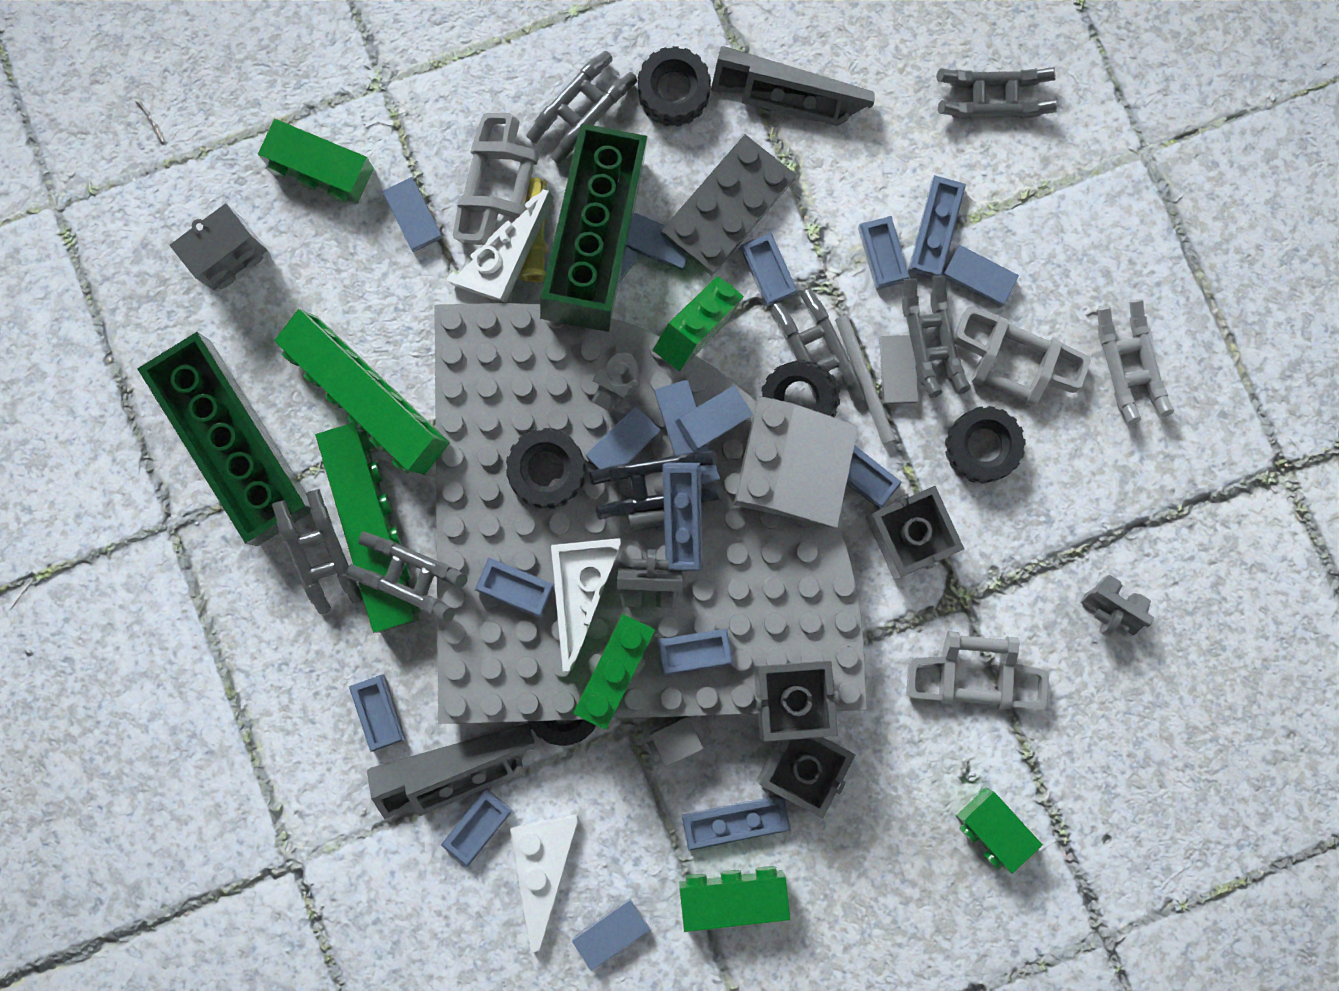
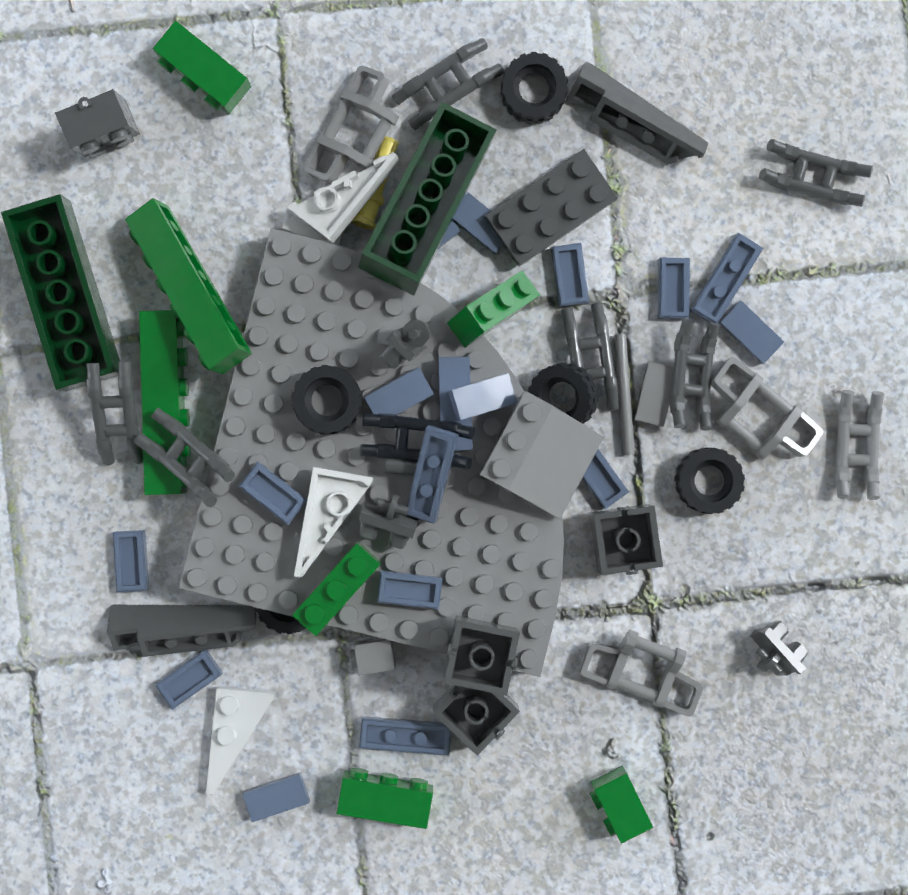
camera: 20 degrees right, 5 degrees up
sand blue tile [382,177,443,253] -> none

